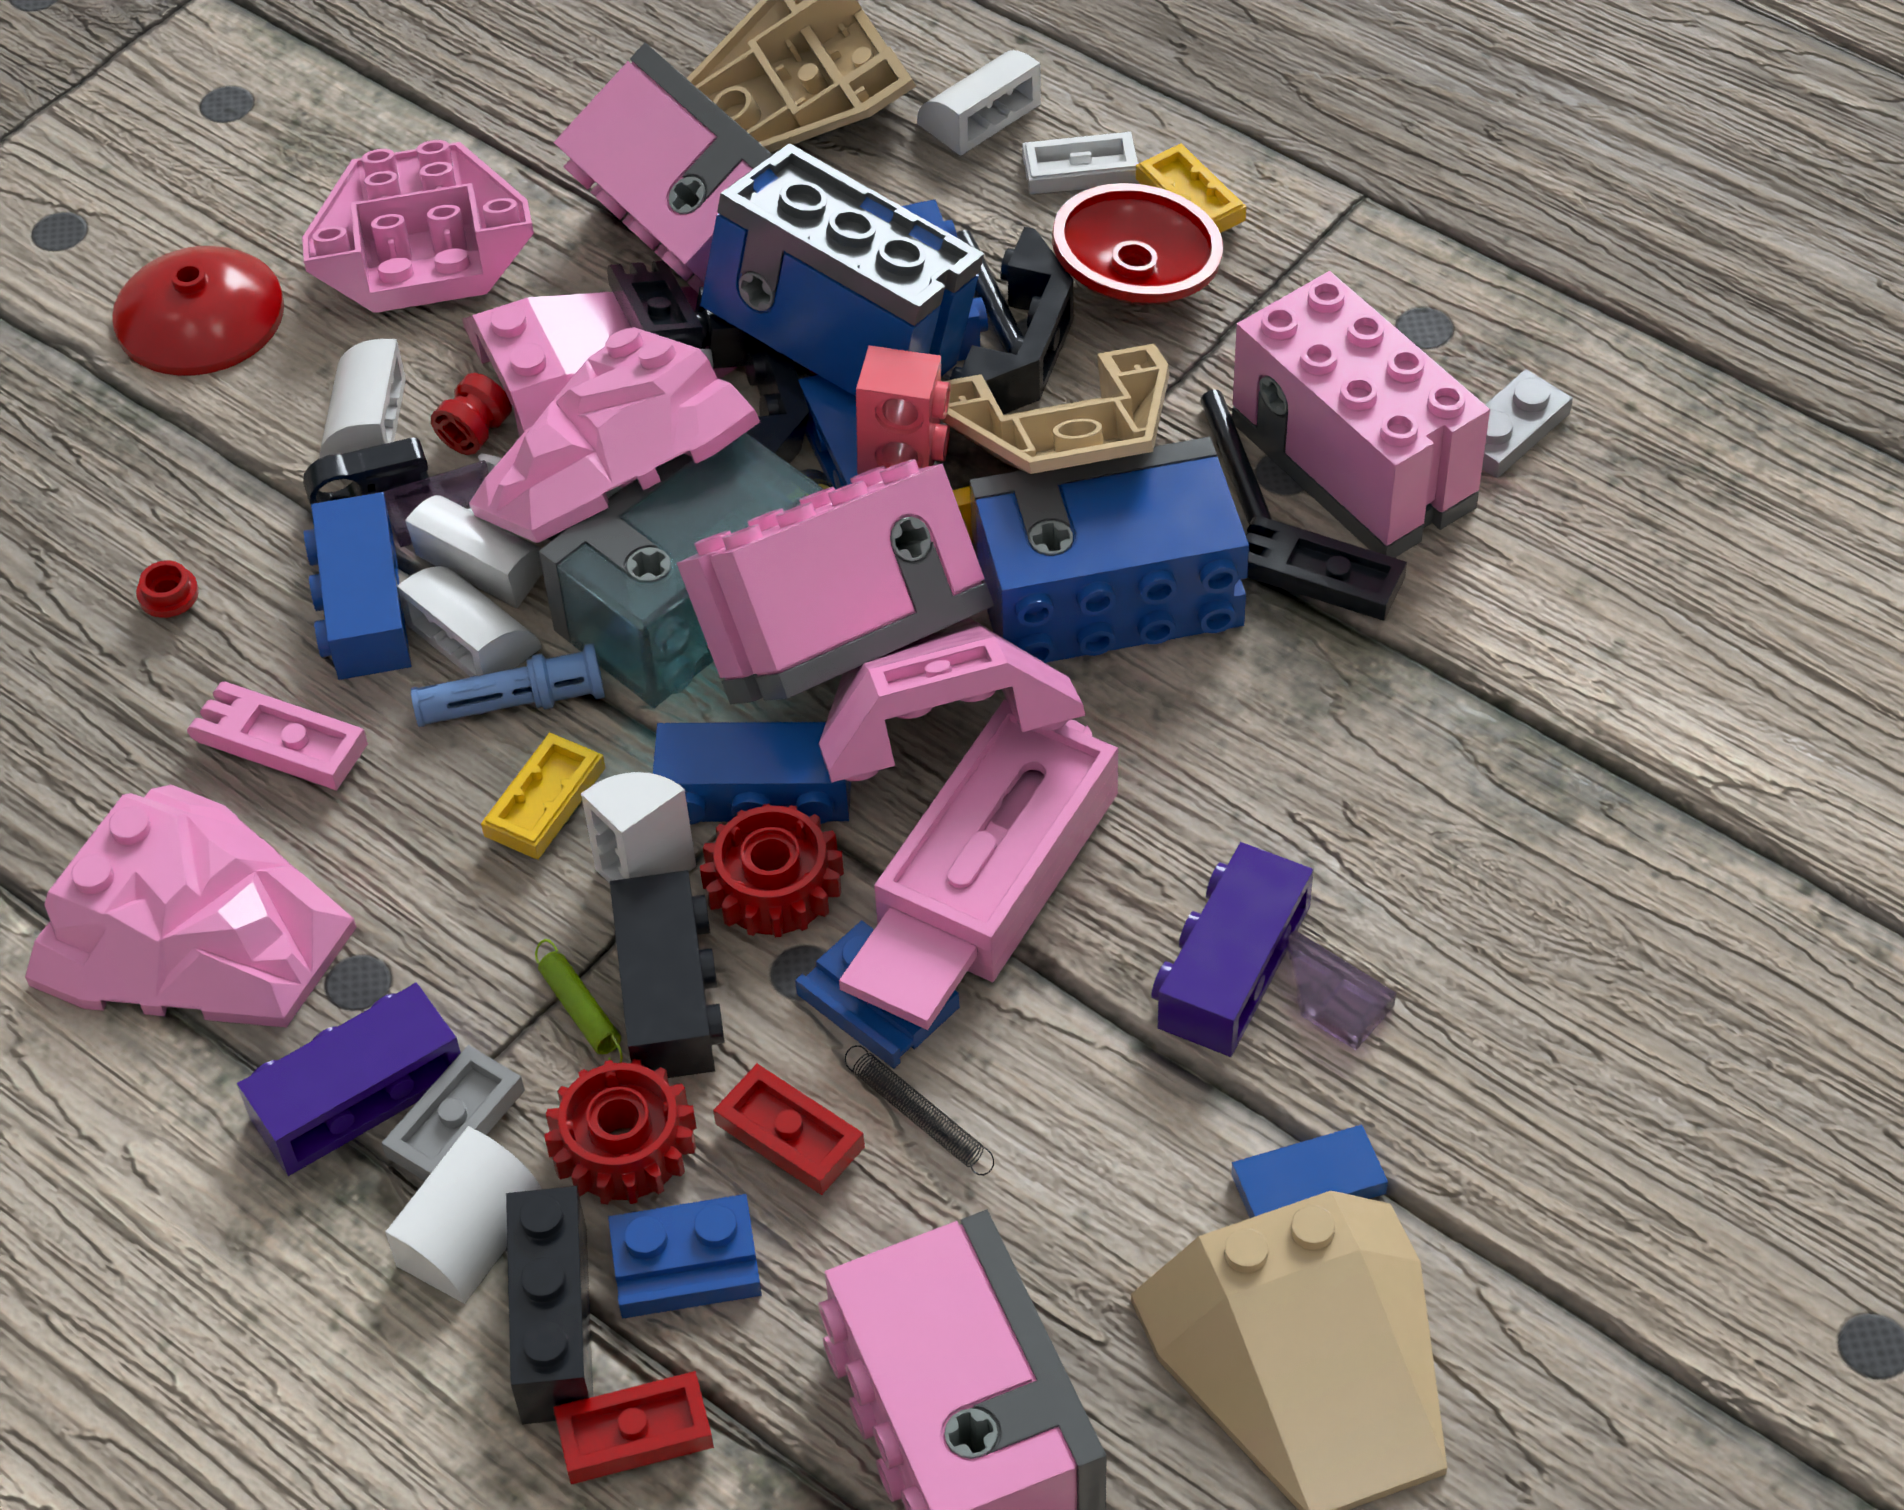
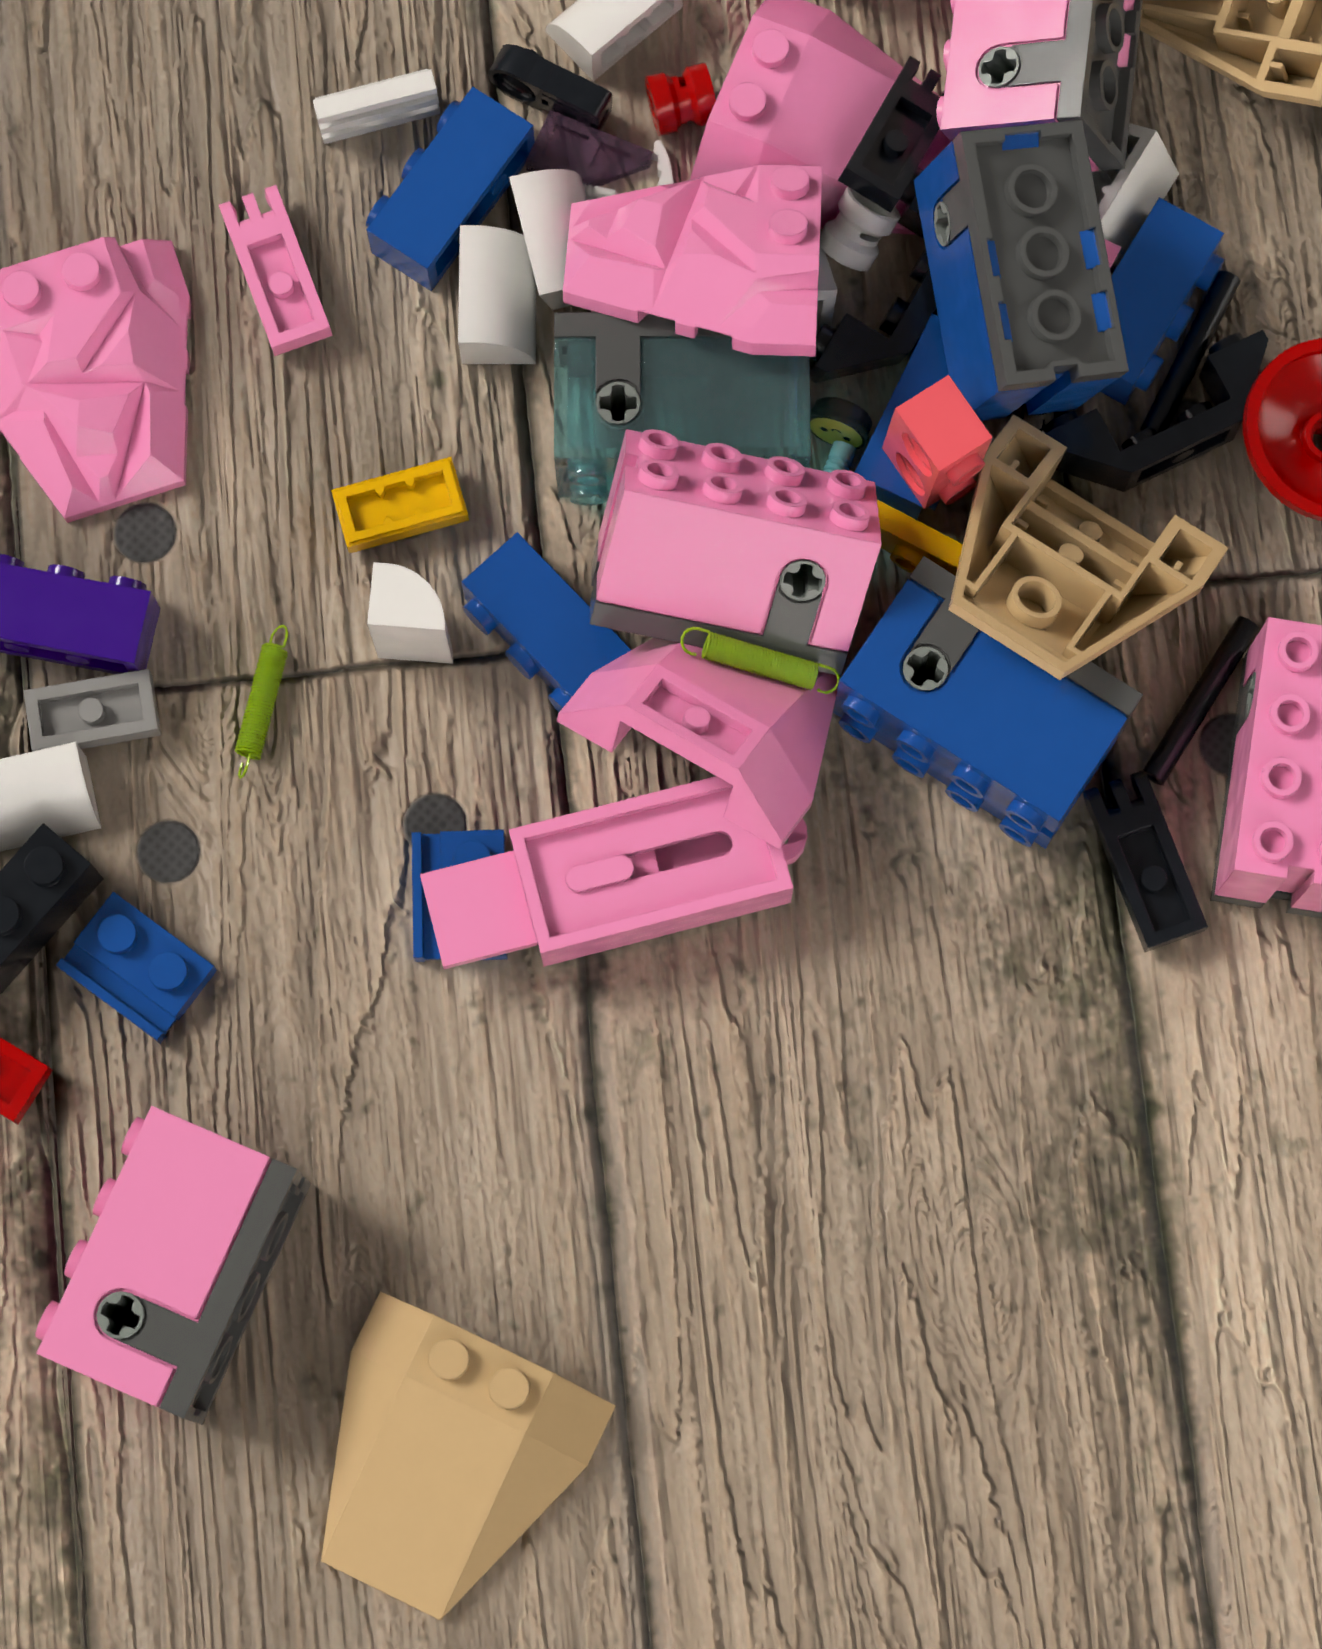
camera: 45 degrees right, 25 degrees up
red plate [136,560,199,618] -> none
medium blue pin [411,643,605,727] -> none
red gear [544,1059,697,1205] -> none
black brick [610,870,725,1078] -> none
red gear [700,804,844,938] -> none
red plate [713,1063,865,1195] -> none
black piece [845,1045,994,1176] -> none
dark purple brick [1151,842,1314,1057] -> none
blue tile [1231,1124,1388,1218] -> none
clear purple tile [1288,930,1396,1050] -> none
none -> white tile [313,68,441,144]
none -> lime piece [680,627,840,694]

